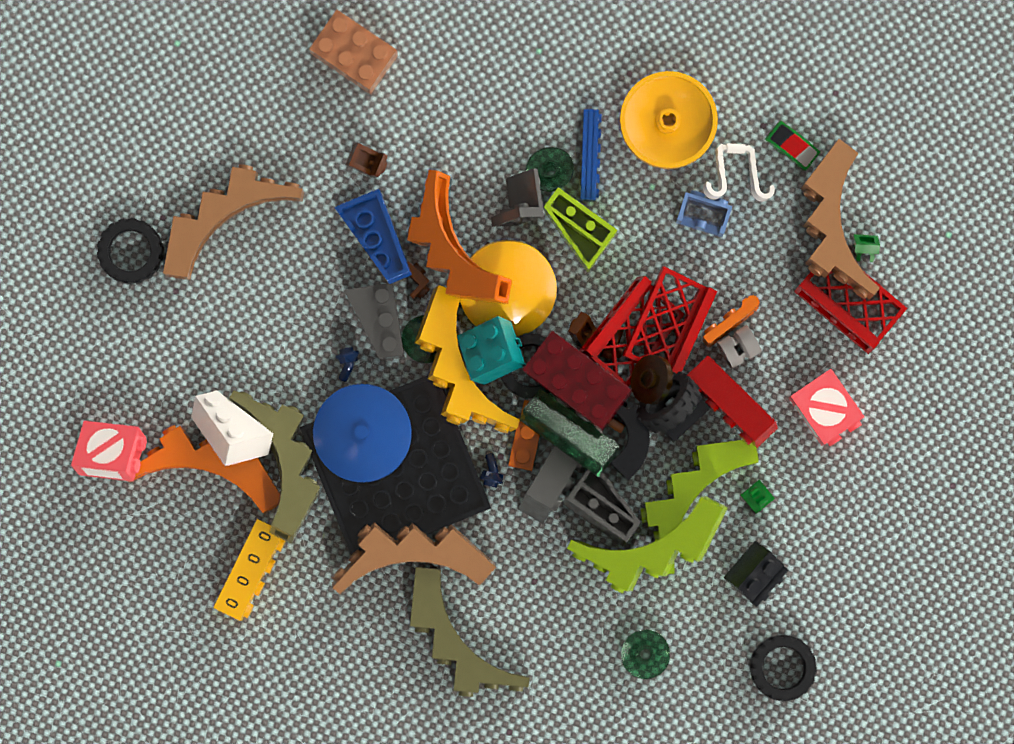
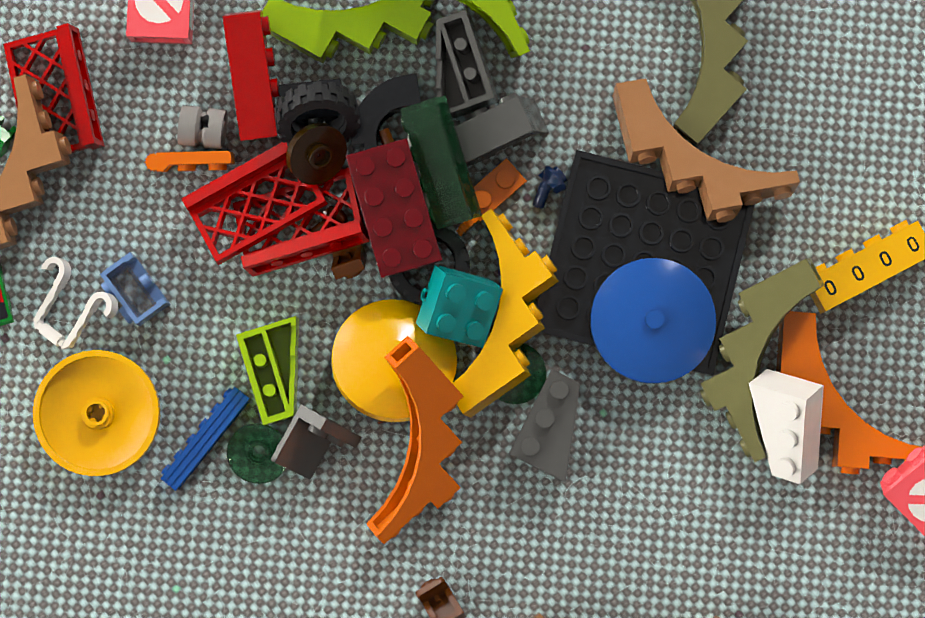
camera: 145 degrees left, 0 degrees up
blue wing [334,189,412,284] -> none
dark blue plate [335,347,359,382] -> none
reddish brown bracket [407,261,431,301] -> none

